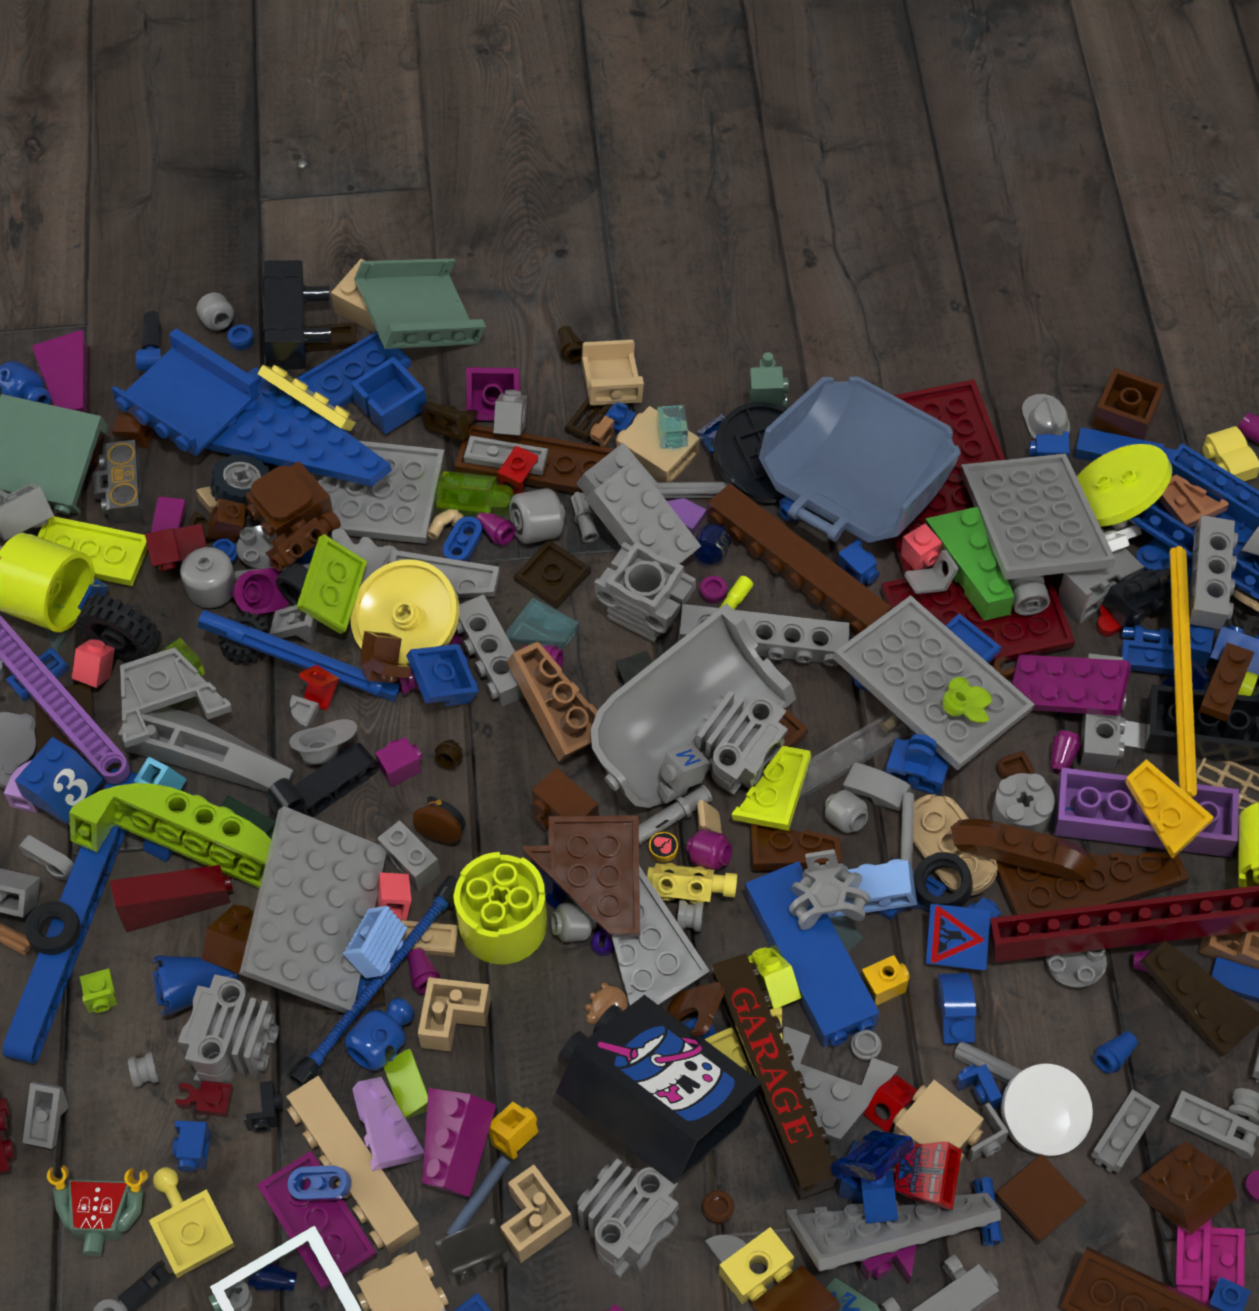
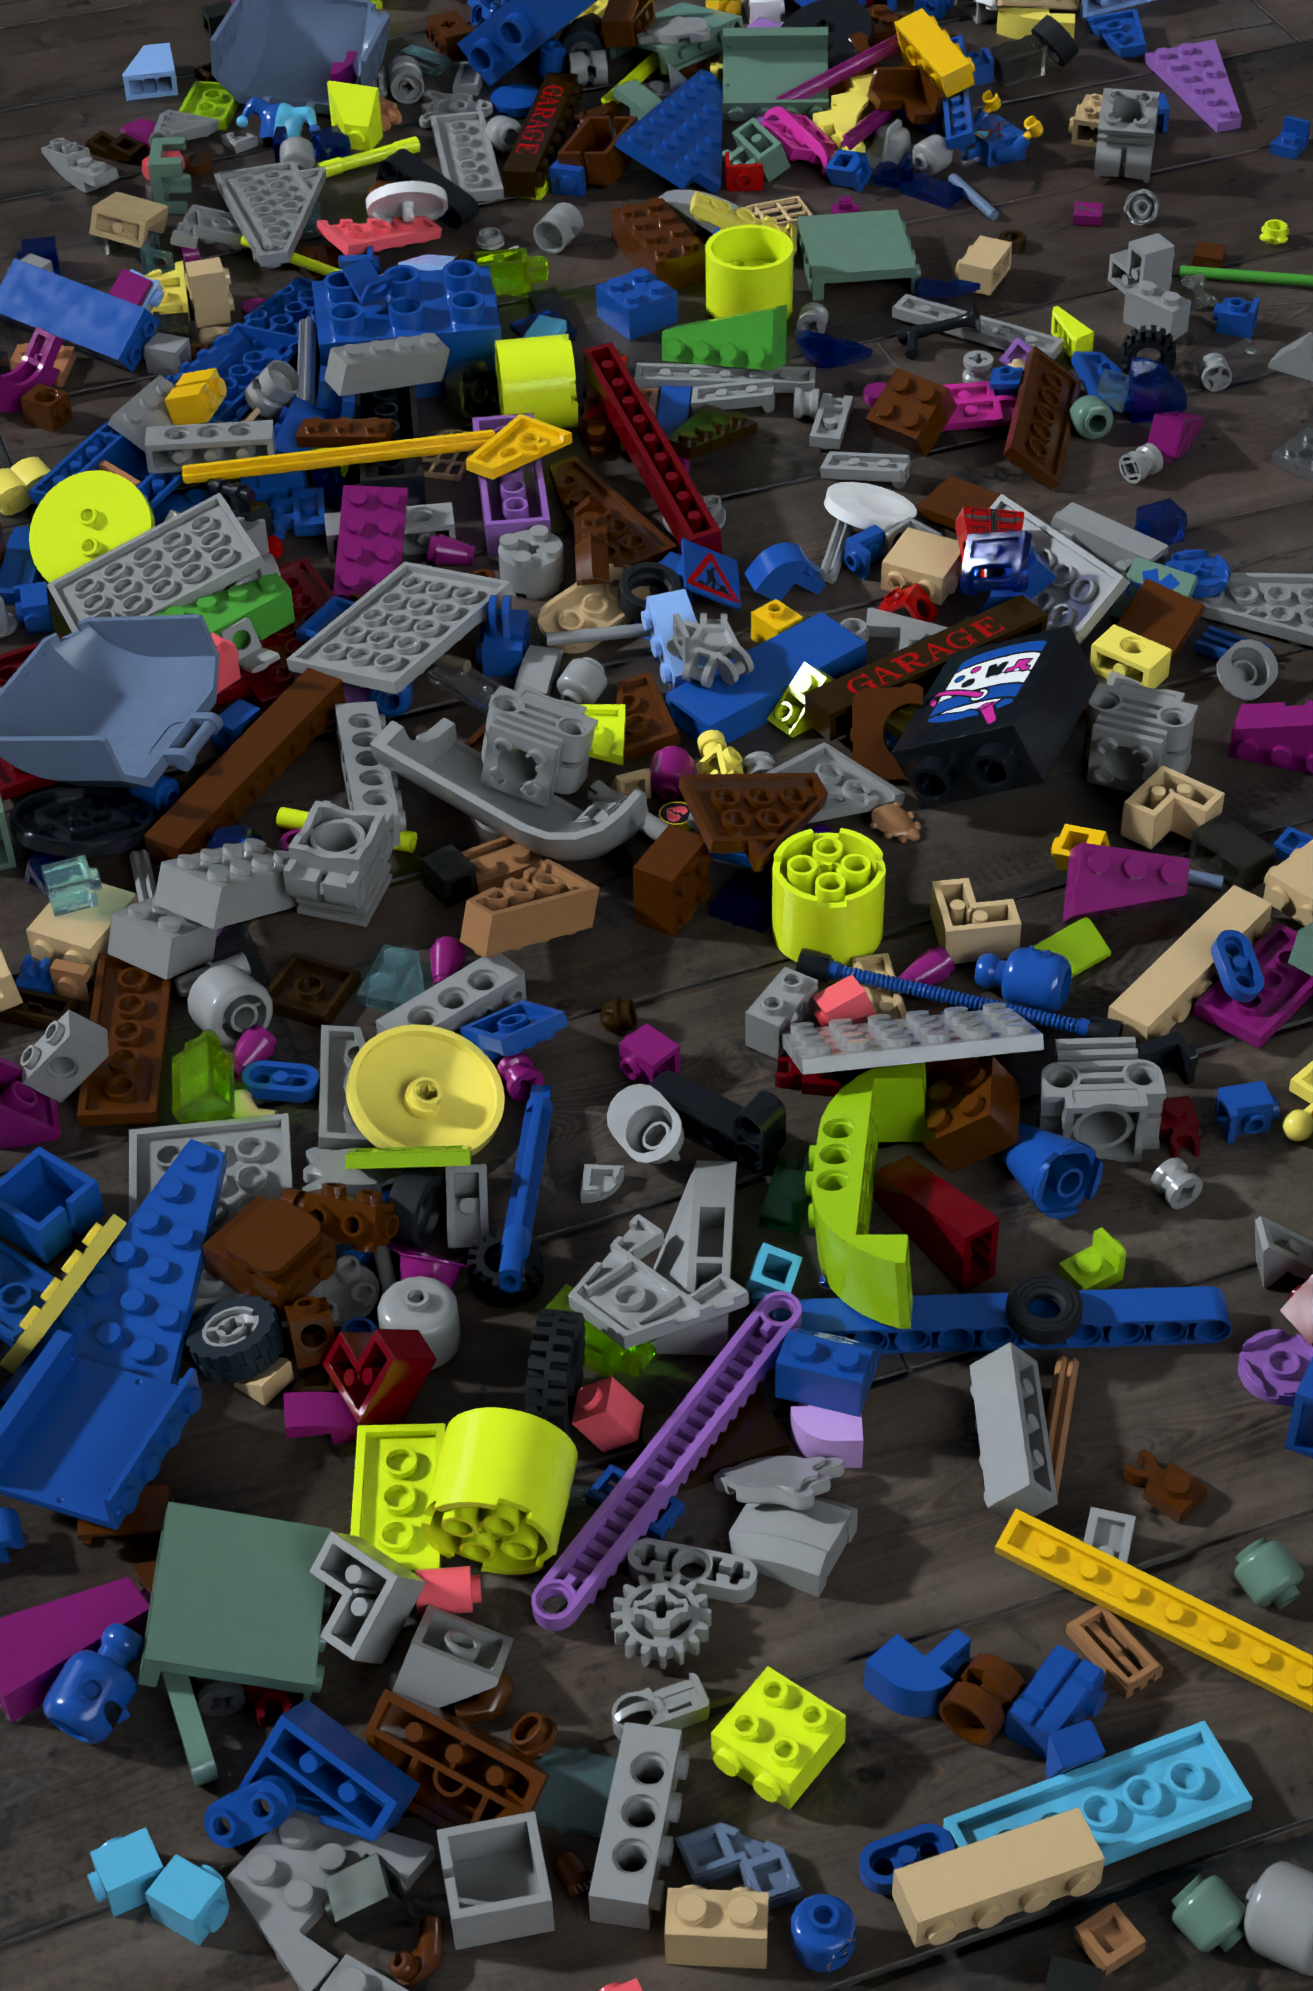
camera: 105 degrees left, 15 degrees down
light grey piece [19,835,74,881] -> none
flat silver piece [92,440,144,524] -> none
red bracket [299,665,339,710] -> none
light blue brick [343,906,408,978] -> none
lavender wing [352,1077,424,1171] -> none
reddish brown brick [361,631,411,683] -> none
reddish brown piece [413,796,466,844] -> none
dark brown tile [421,401,478,441] -> none
light grey tile [464,436,549,476] -> none
red bracket [497,446,538,495] -> none
light grey brick [659,743,710,792] -> none
lime plate [942,677,992,723] -> none
blue cone [1093,1031,1138,1074] -> none

